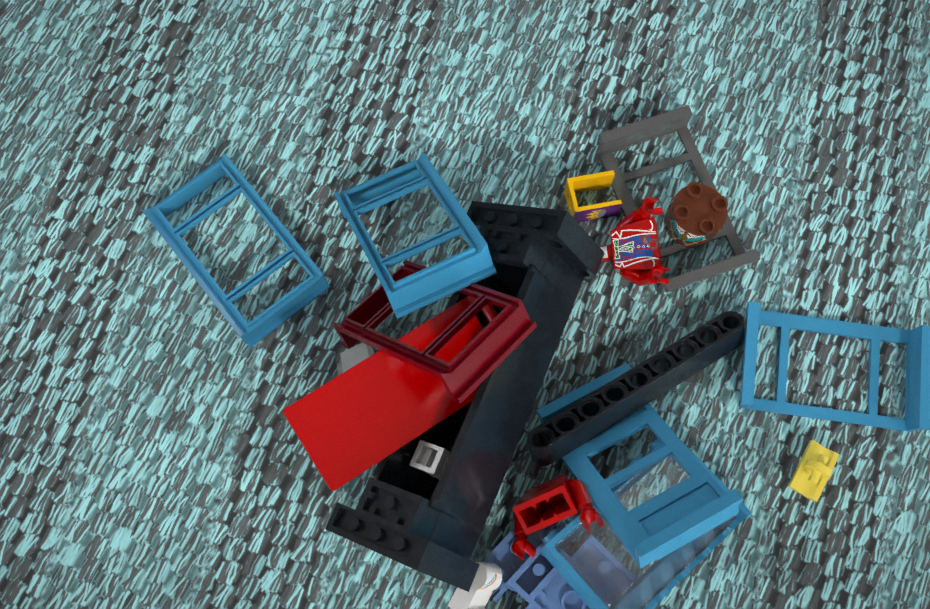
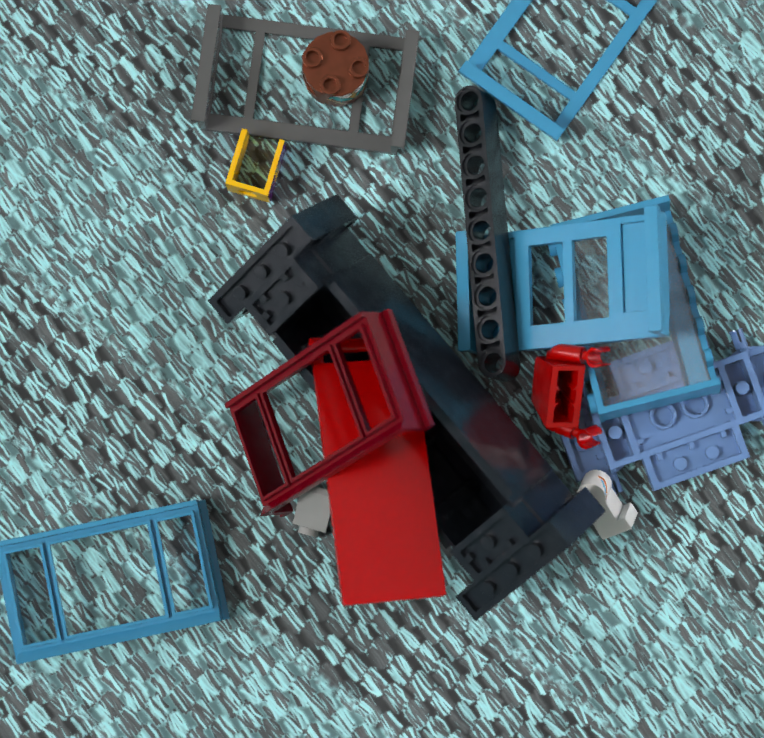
camera: 65 degrees left, 10 degrees up
dark azure piece [334,151,497,319] -> none
white leg [409,440,451,479] -> none
red torso [599,197,670,286] -> none
light yellow hips [787,440,840,502] -> none

